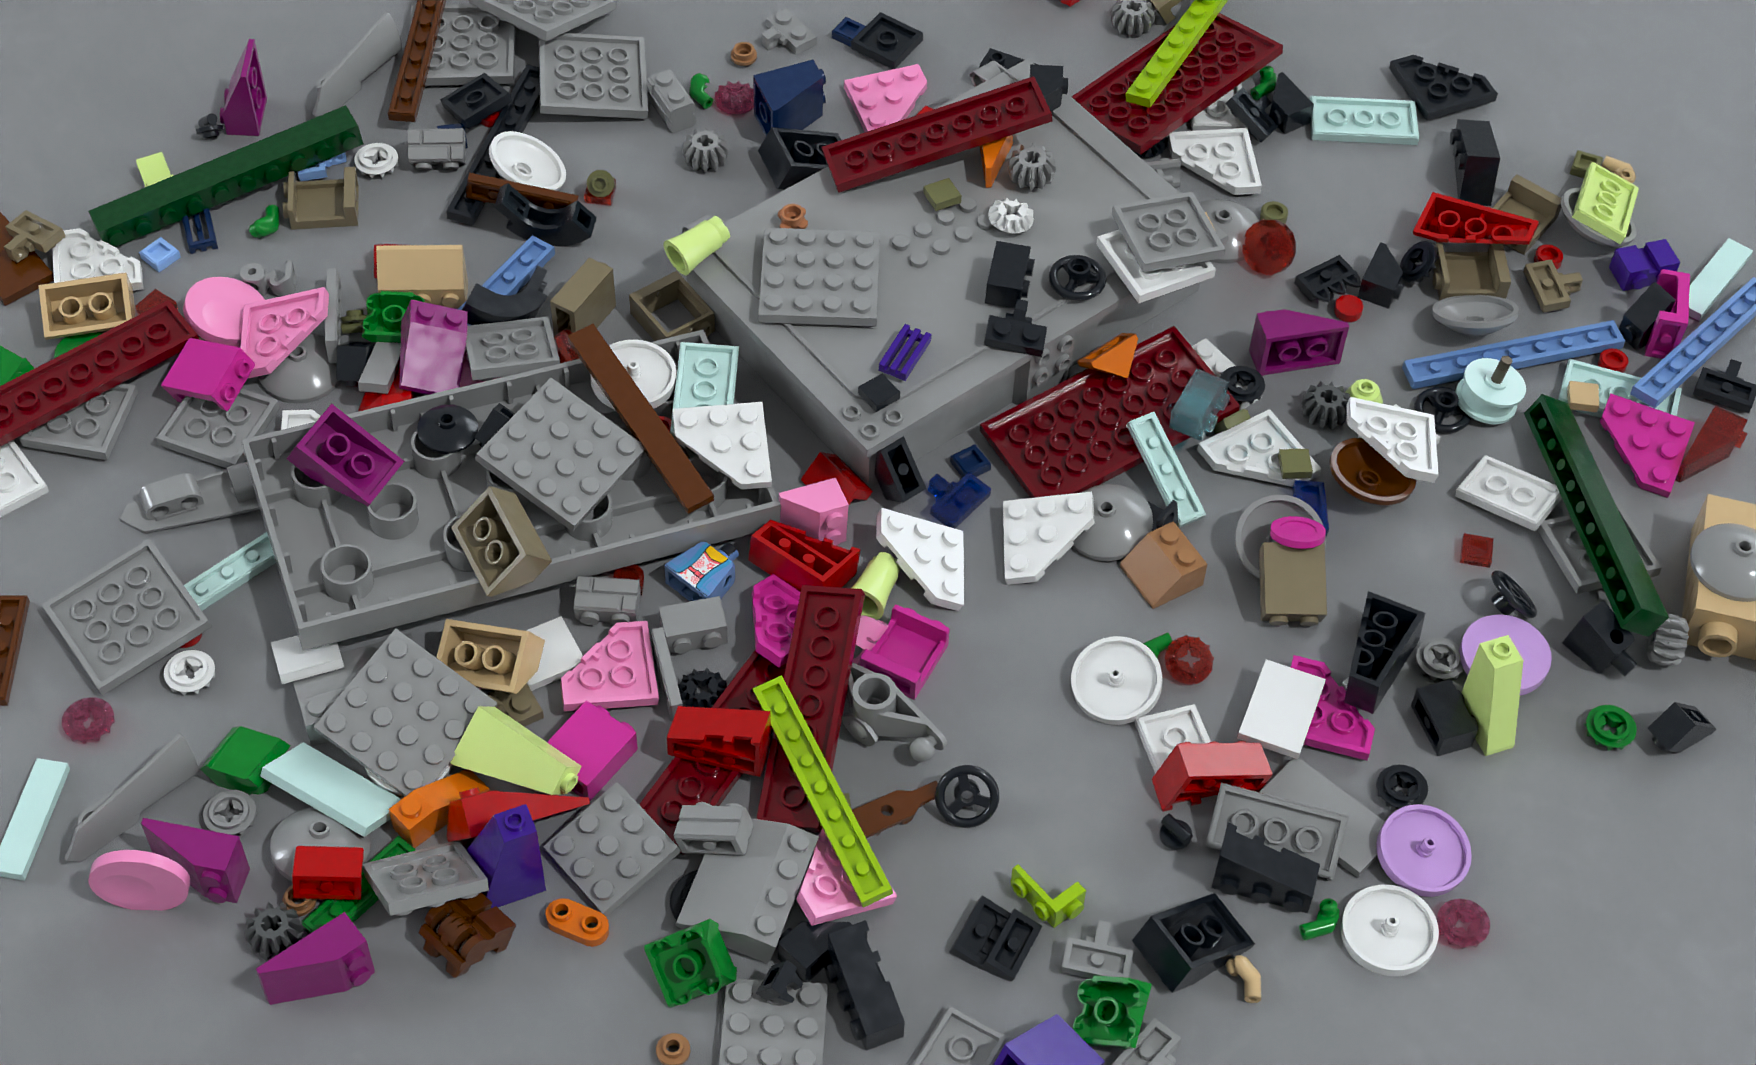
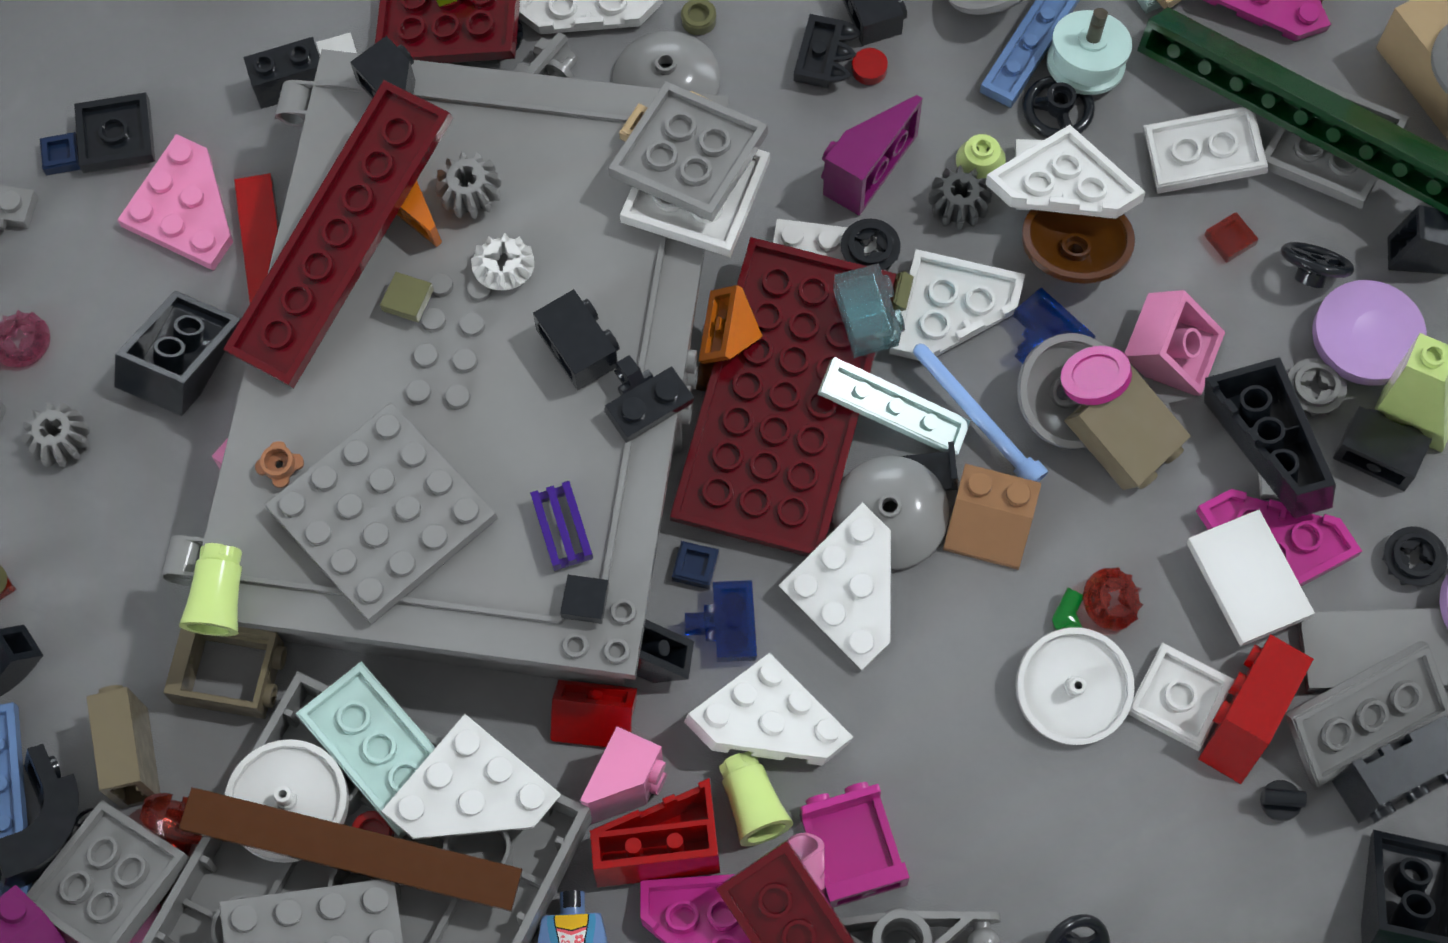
camera: 40 degrees left, 15 degrees up
dark blue slope [753,59,826,136] -> none
black piece [1049,255,1107,301] -> none
clear red tile [1242,219,1296,275] -> none
olive tile [1278,449,1313,479] -> none
none -> light blue piece [913,344,1049,482]
none -> bright pink slope [1124,290,1225,396]

